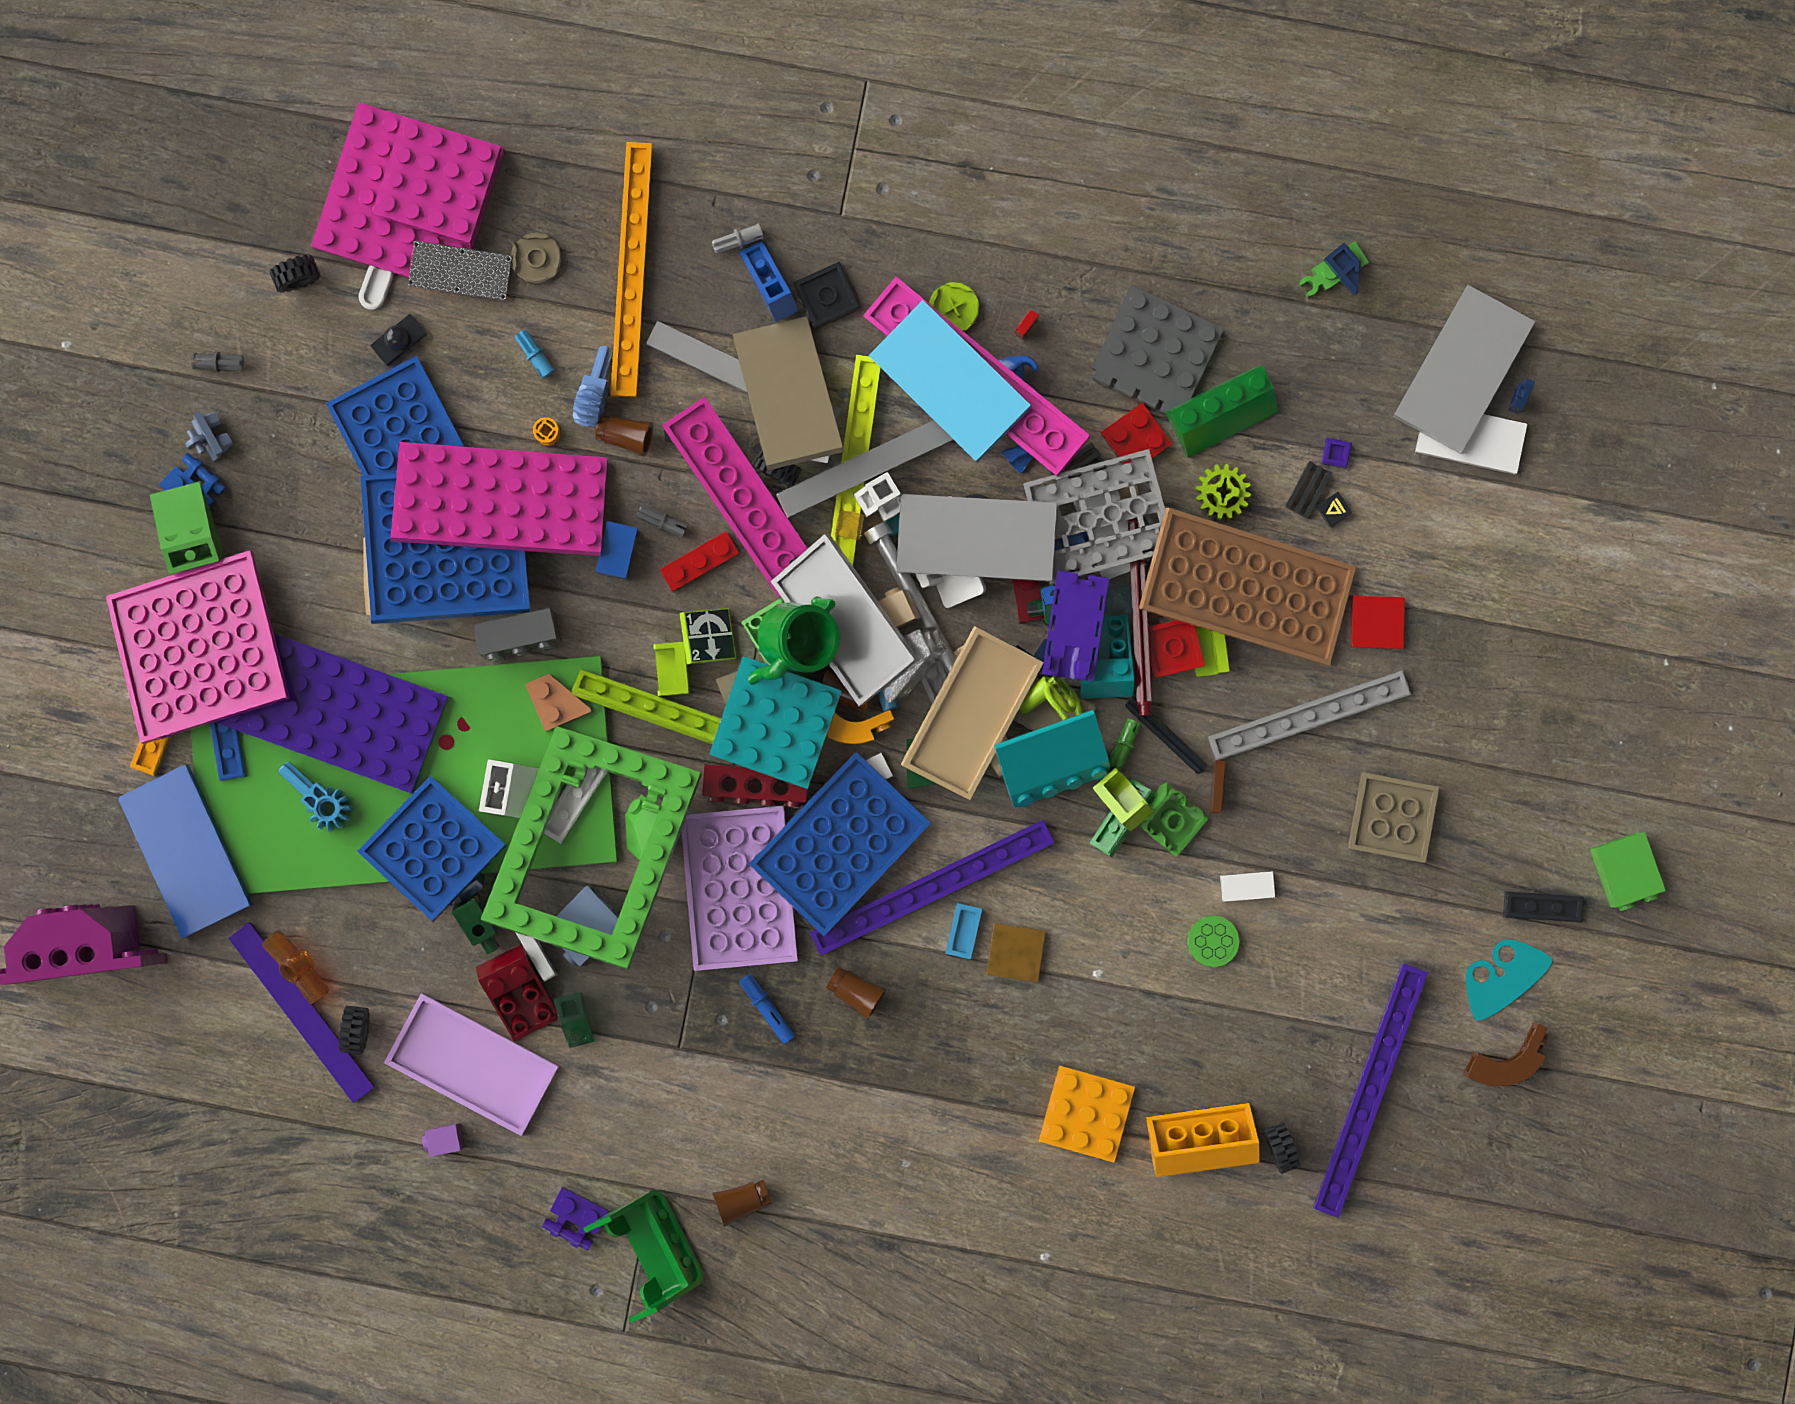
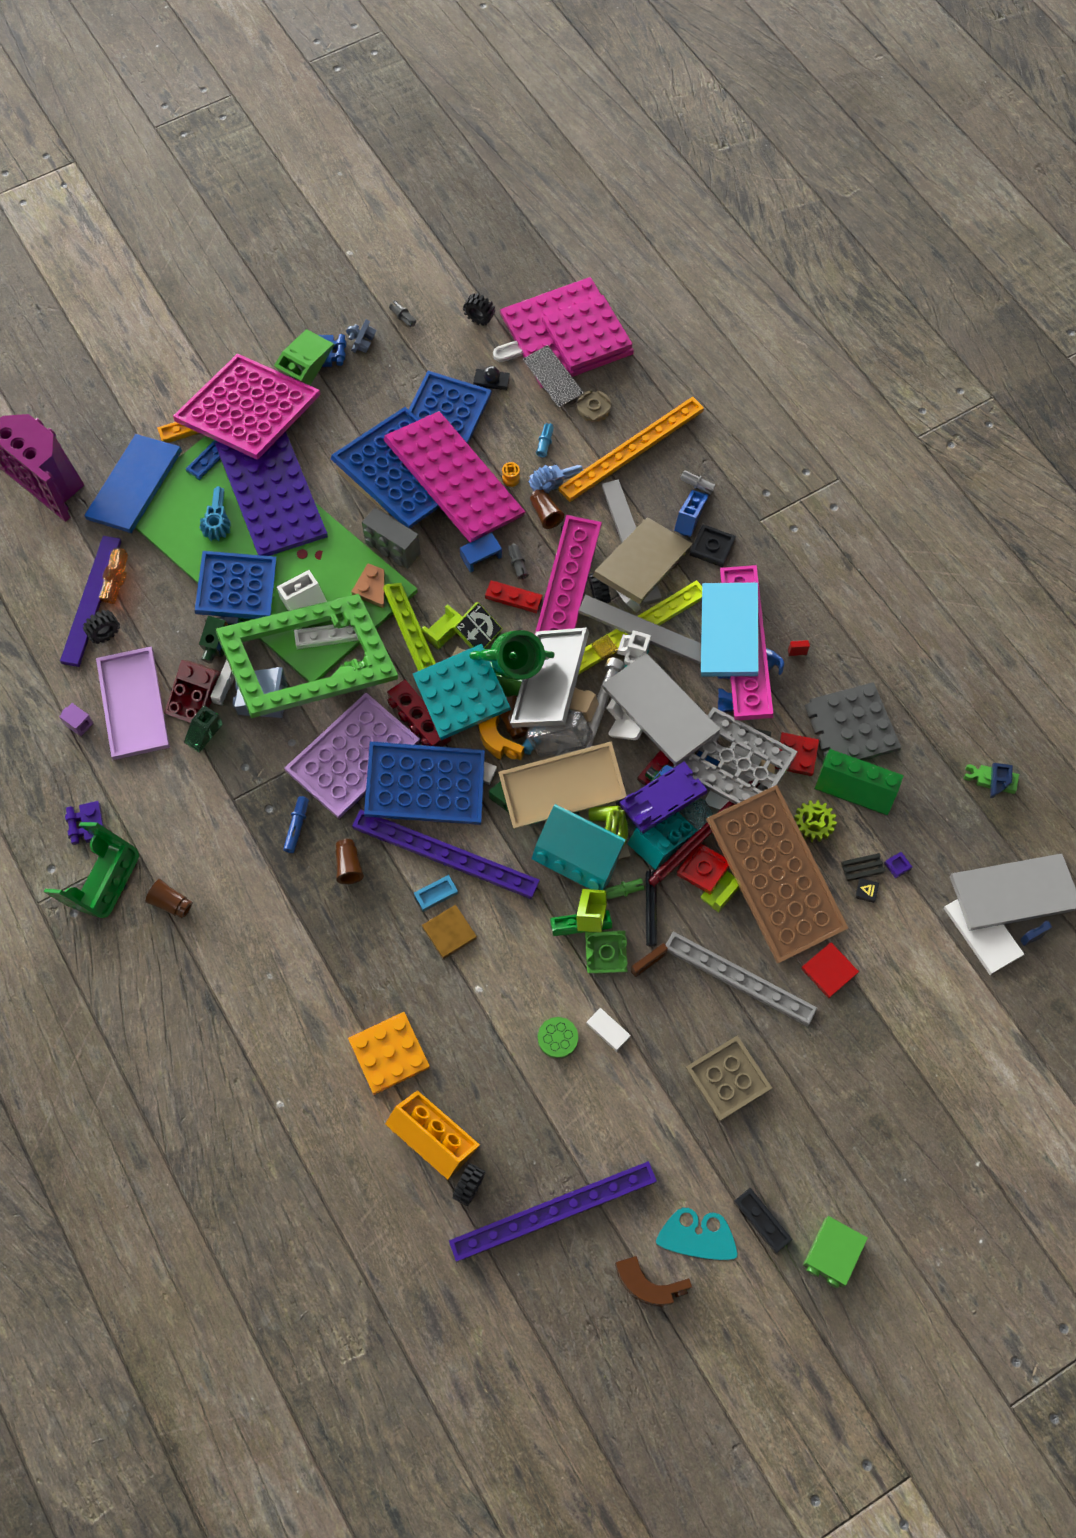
camera: 50 degrees right, 20 degrees down
lime tile [929,282,979,332] -> none

